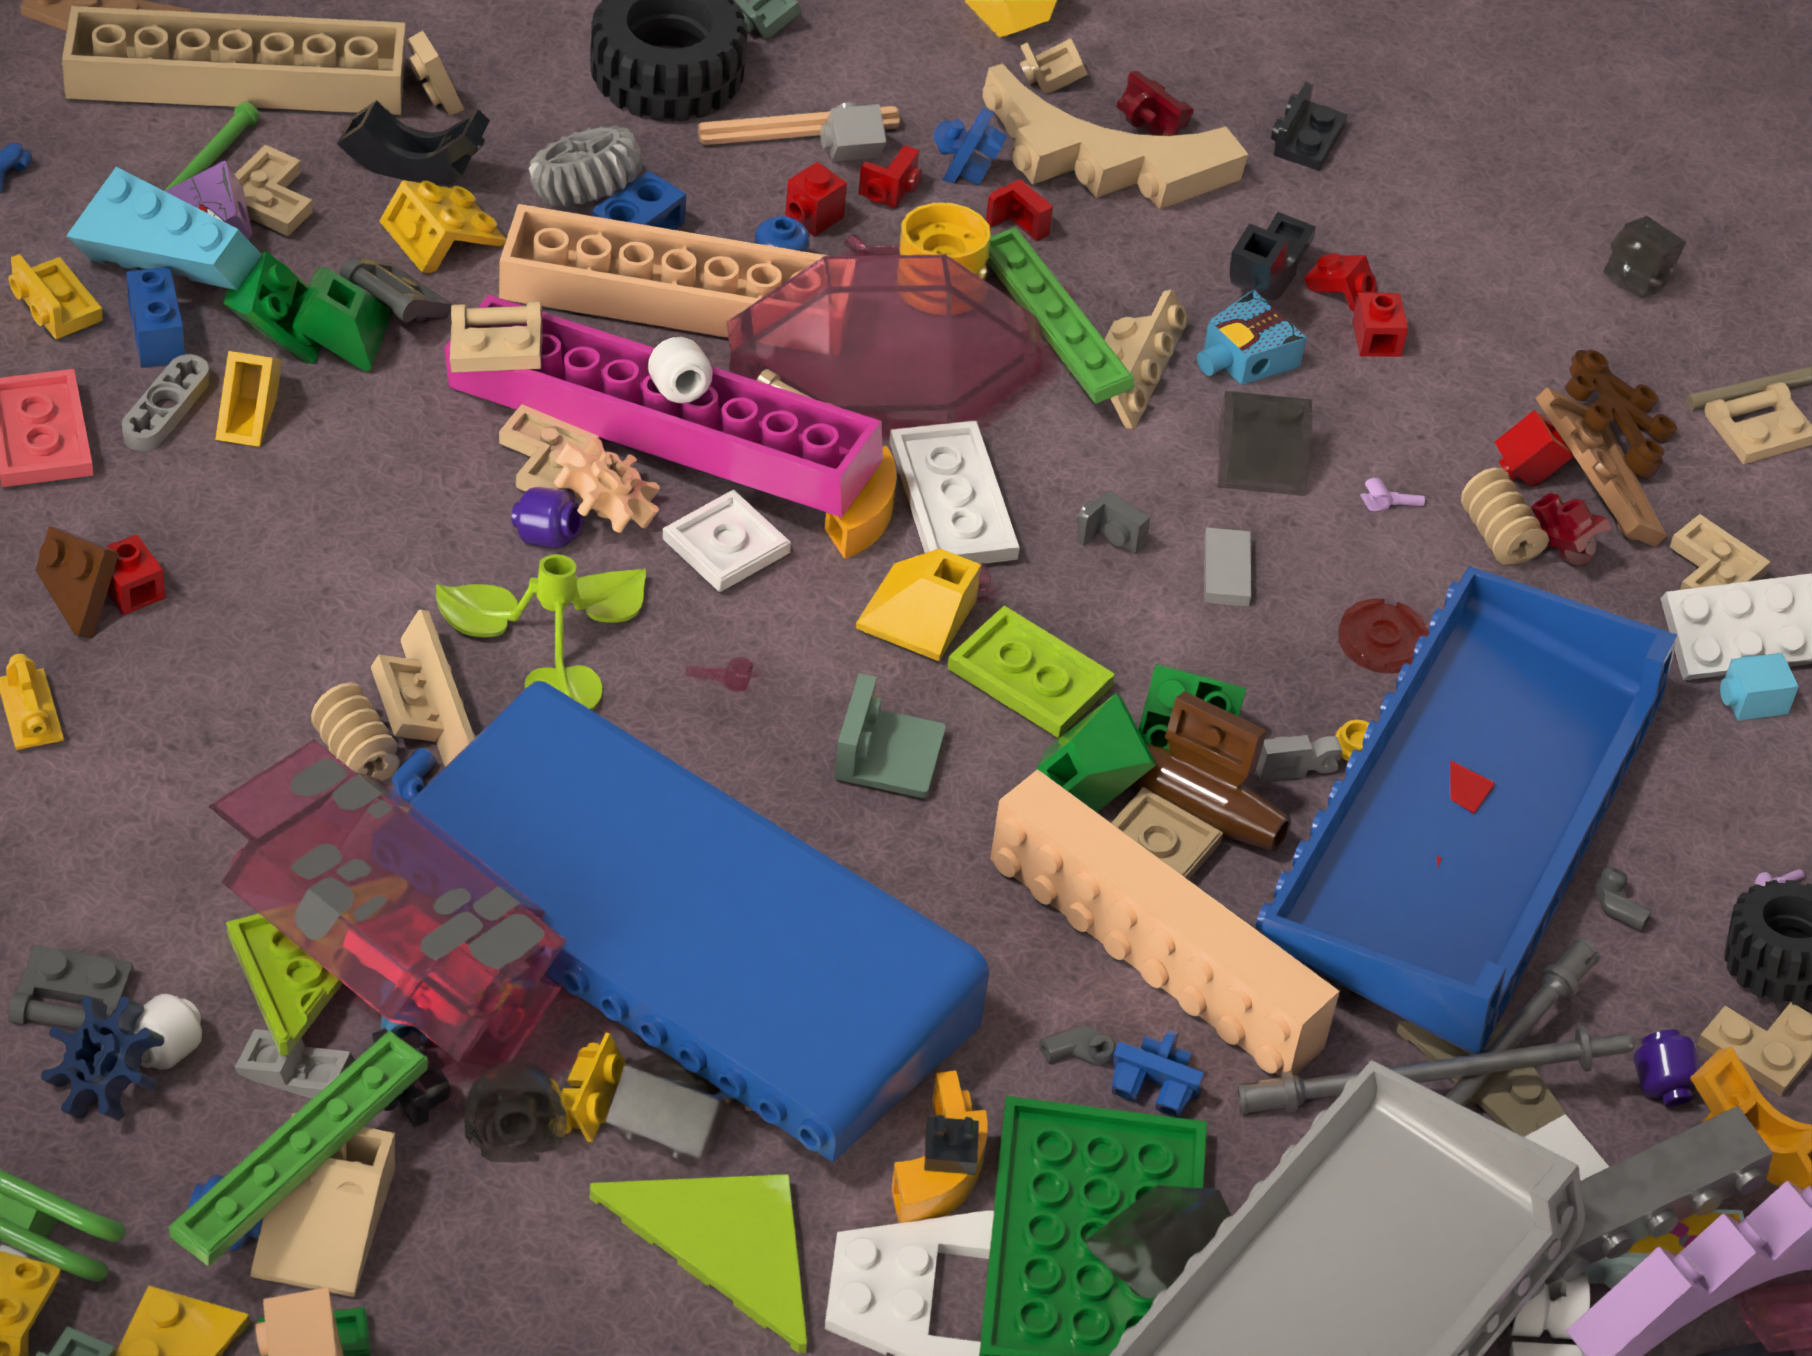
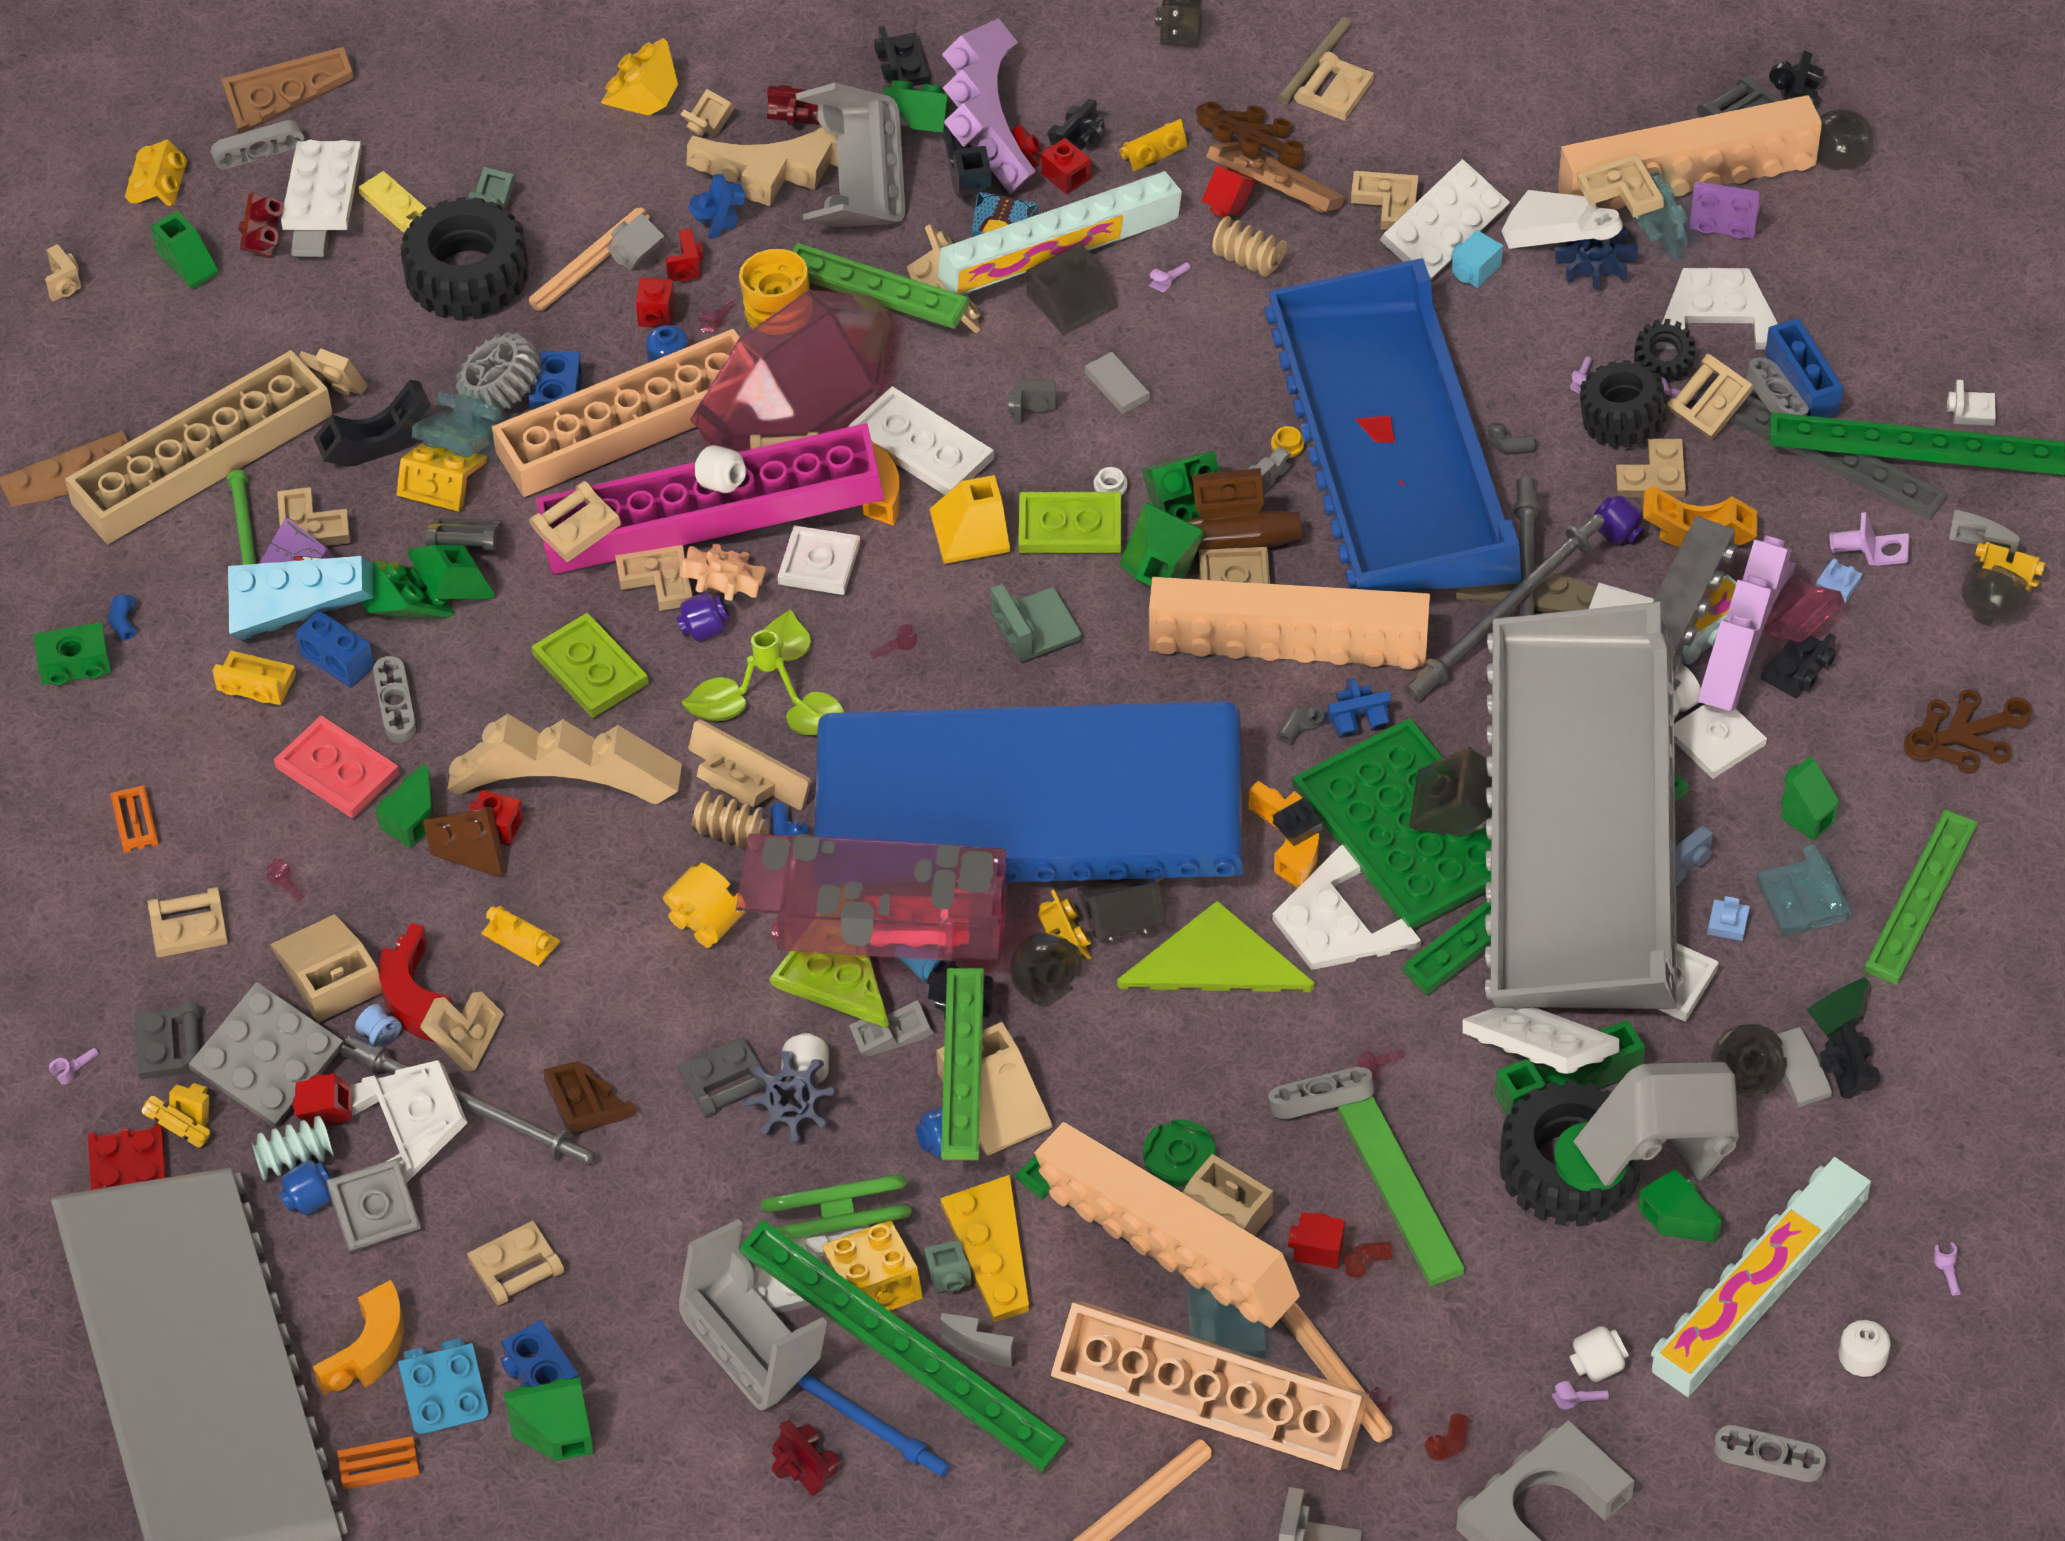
camera: 30 degrees left, 5 degrees up
yellow slope [215,351,283,447] -> none
red bracket [985,179,1053,242] -> none
clear red tile [1338,598,1429,674] -> none
dark red hips [1531,493,1612,566] -> none
none -> green slope [376,764,434,849]
none -> clear light blue plate [411,391,501,457]
none -> tan arch [447,714,682,804]
none -> lime plate [531,612,649,718]
none -> yellow brick [662,863,746,948]
none -> light grey windscreen [796,83,905,228]
none -> green slope [883,80,951,132]
none -> light aqua brick [937,171,1182,295]
none -> lavender arch [942,18,1036,194]
none -> black hips [1047,99,1105,150]
none -> white plate [1094,467,1127,496]
none -> yellow hinge [1119,119,1188,172]

